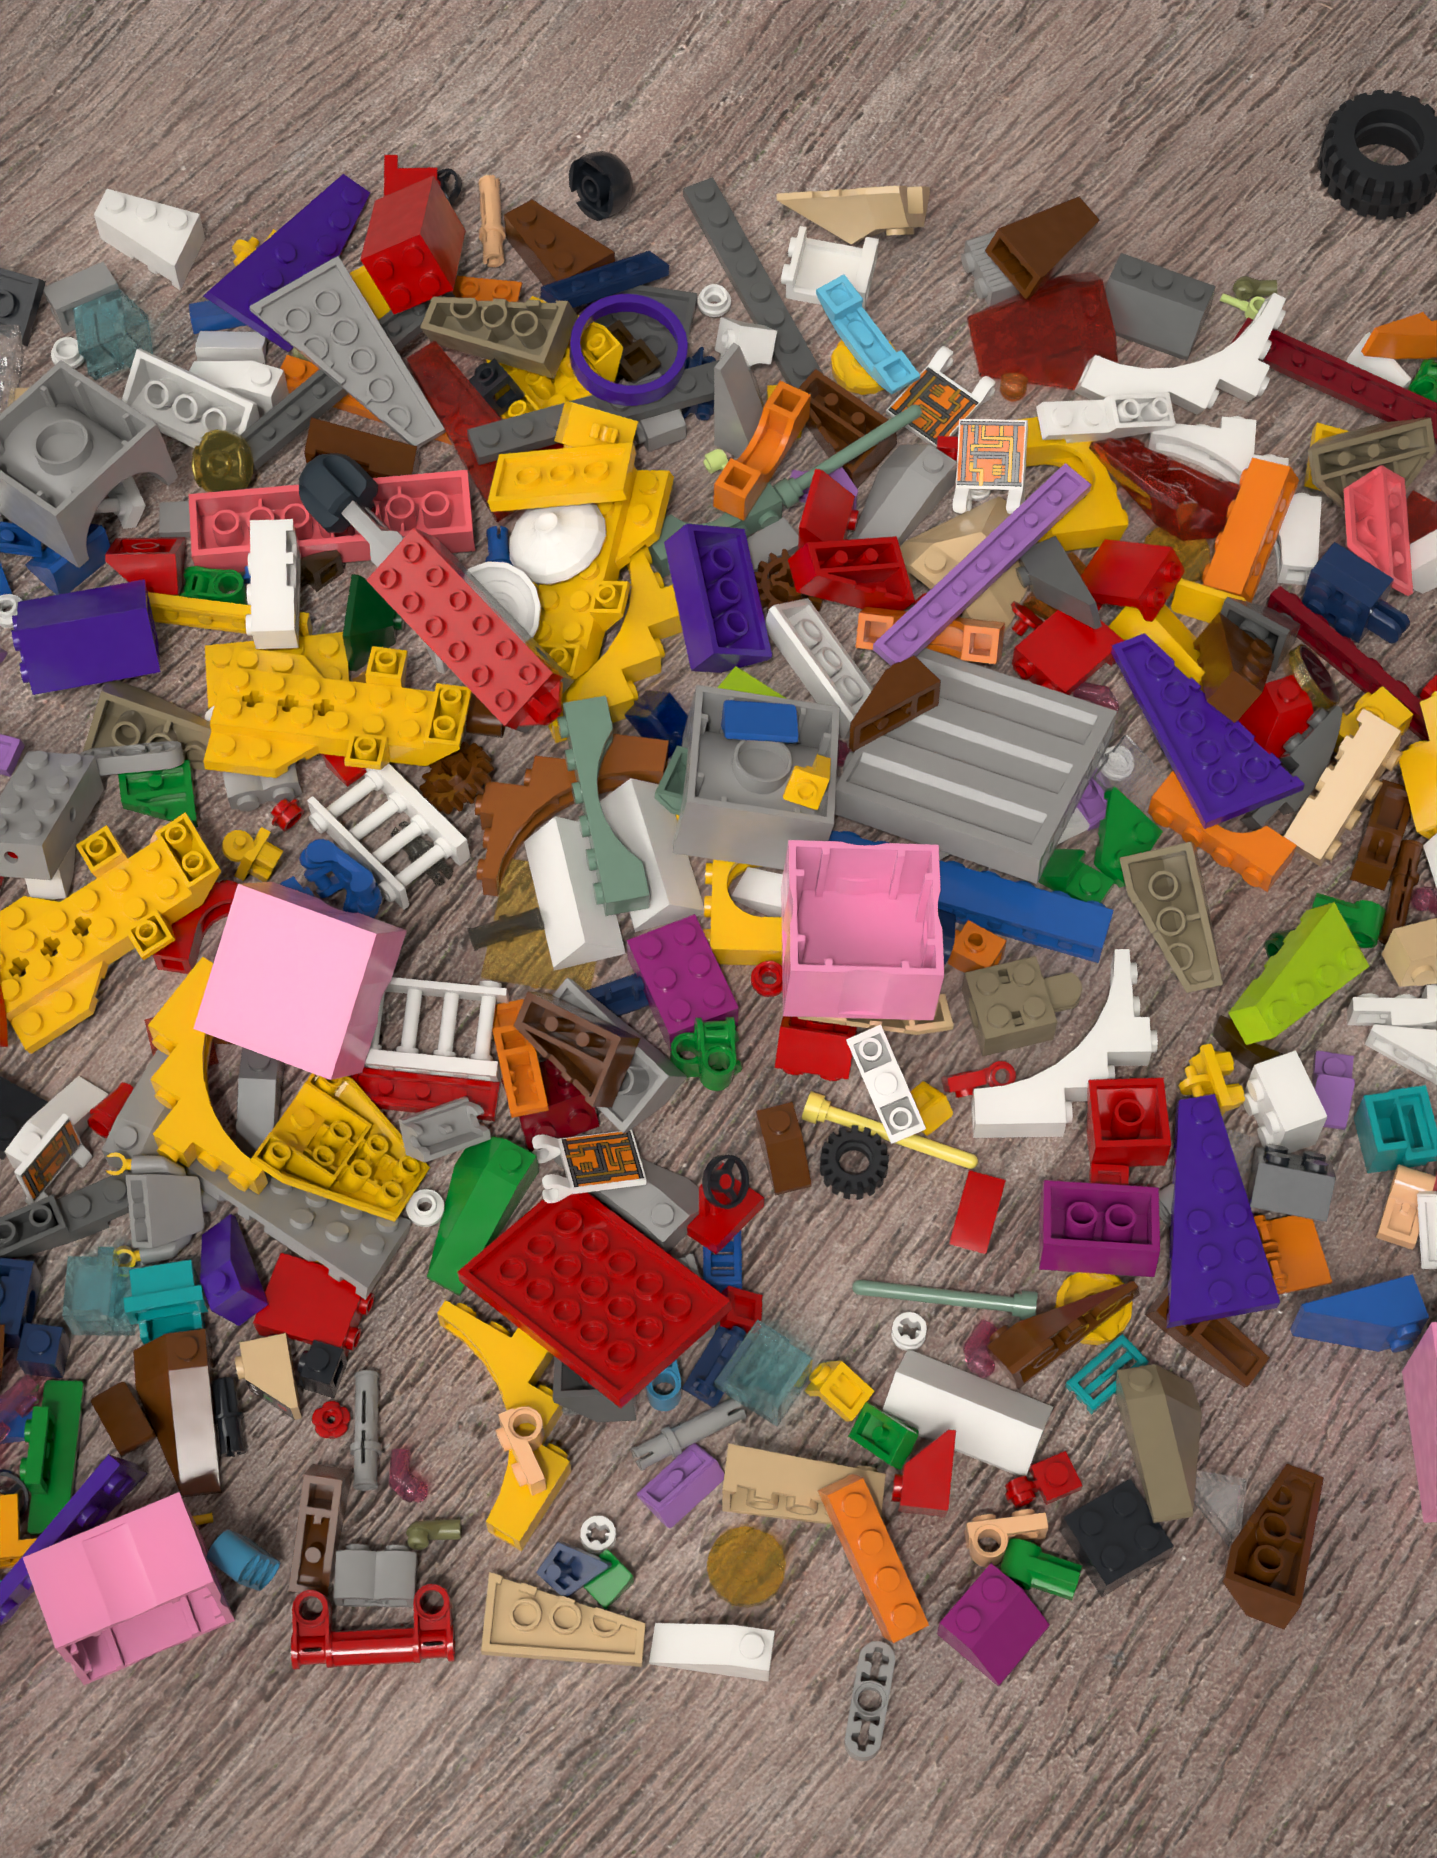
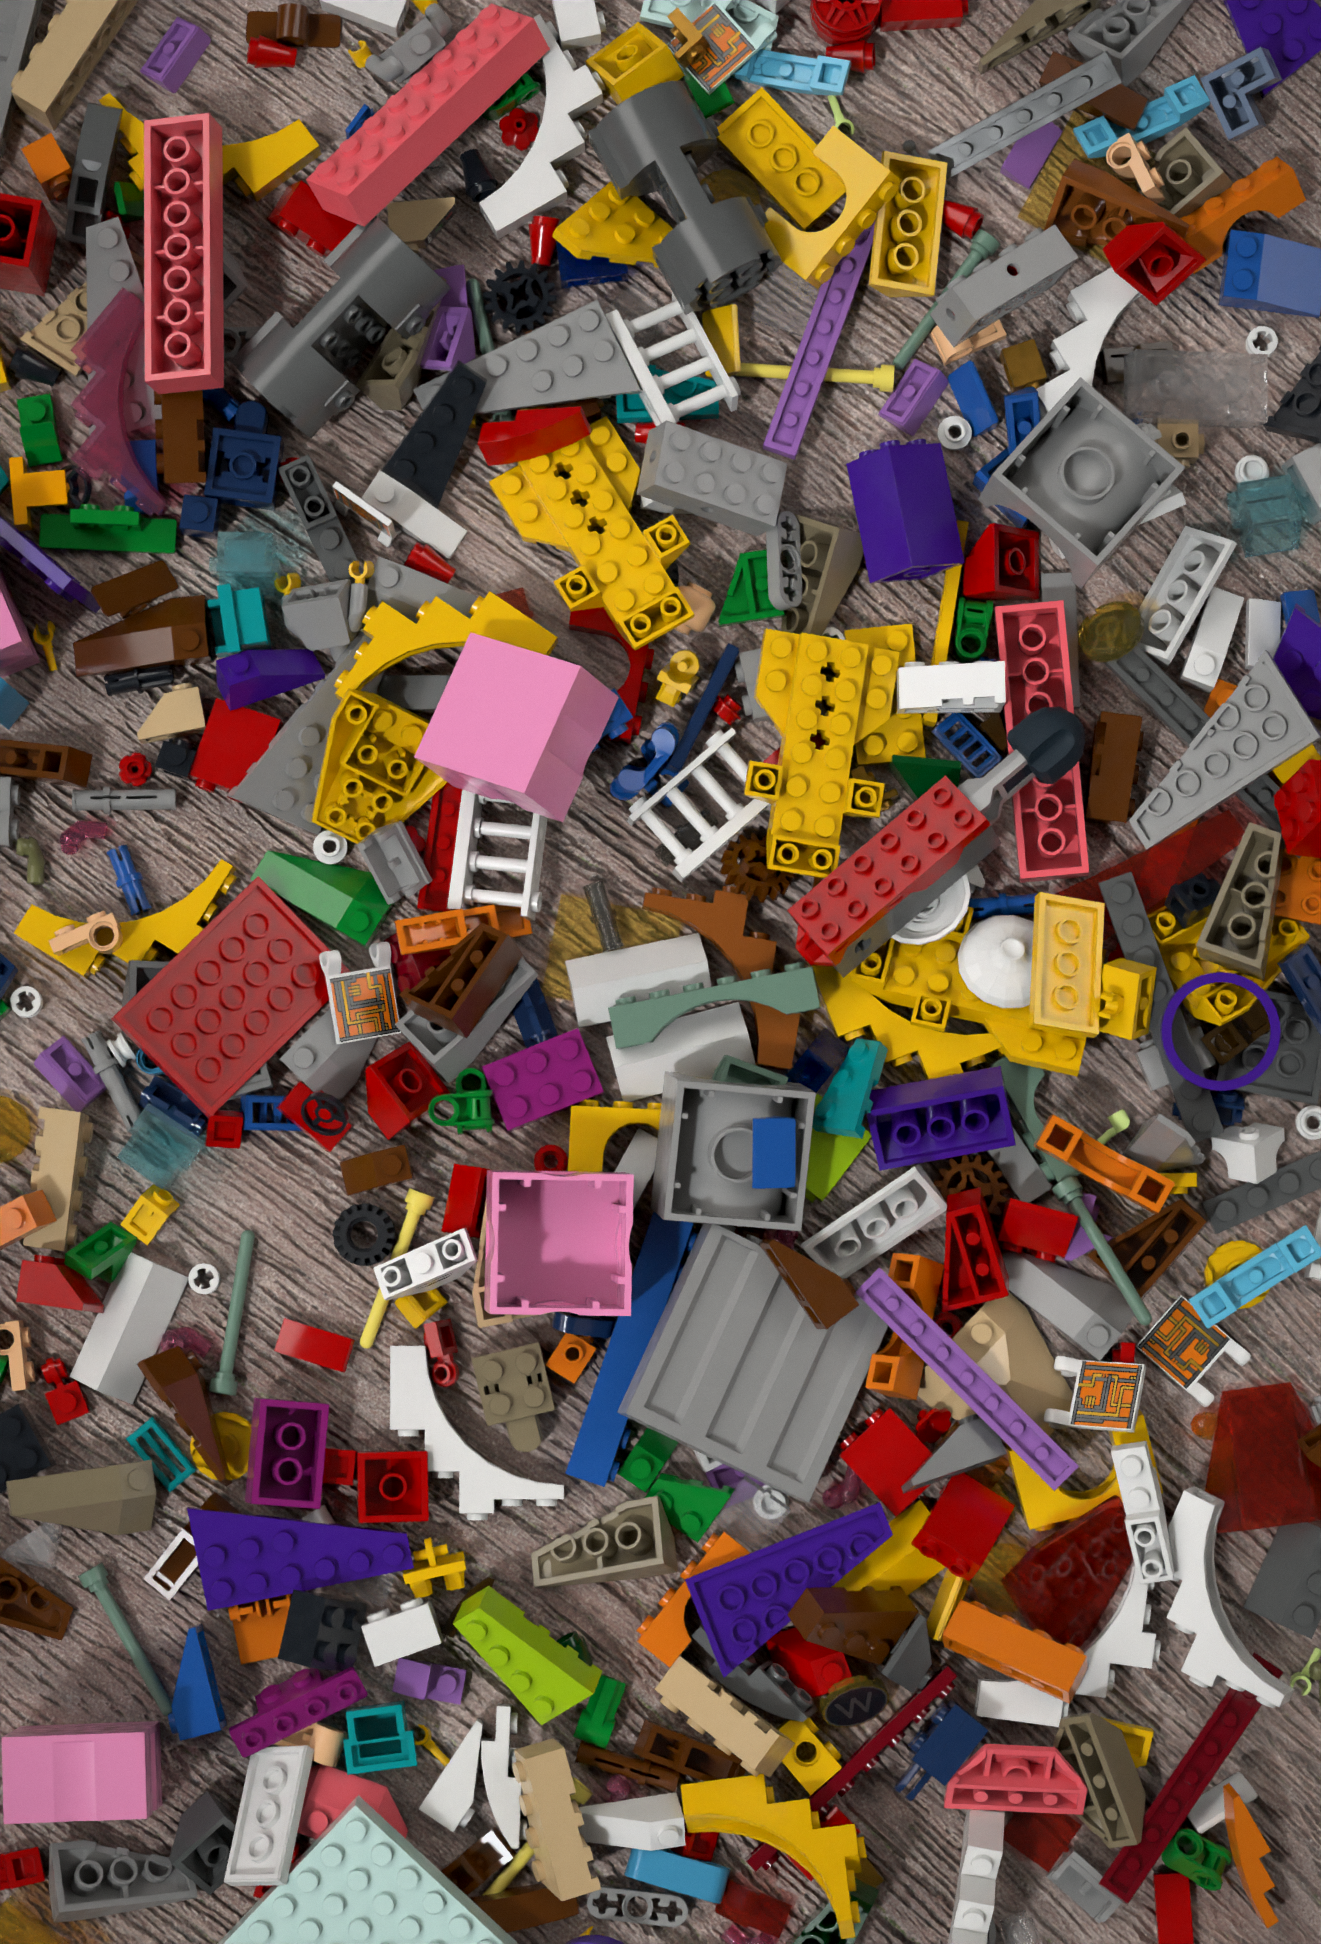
camera: 90 degrees right, 20 degrees up
yellow bracket [783,754,831,810] -> none
none -> sand green piece [78,1563,172,1716]
none -> white bush [106,1032,136,1067]
none -> blue pin [107,845,152,916]
none -> magenta bracket [229,1667,368,1758]
none -> red slope [365,1041,450,1140]
none -> yellow hand [414,1724,450,1766]
none -> dark blue tile [664,643,740,774]
none -> teal wing [812,1038,888,1139]
none -> blue slope [931,713,1003,779]

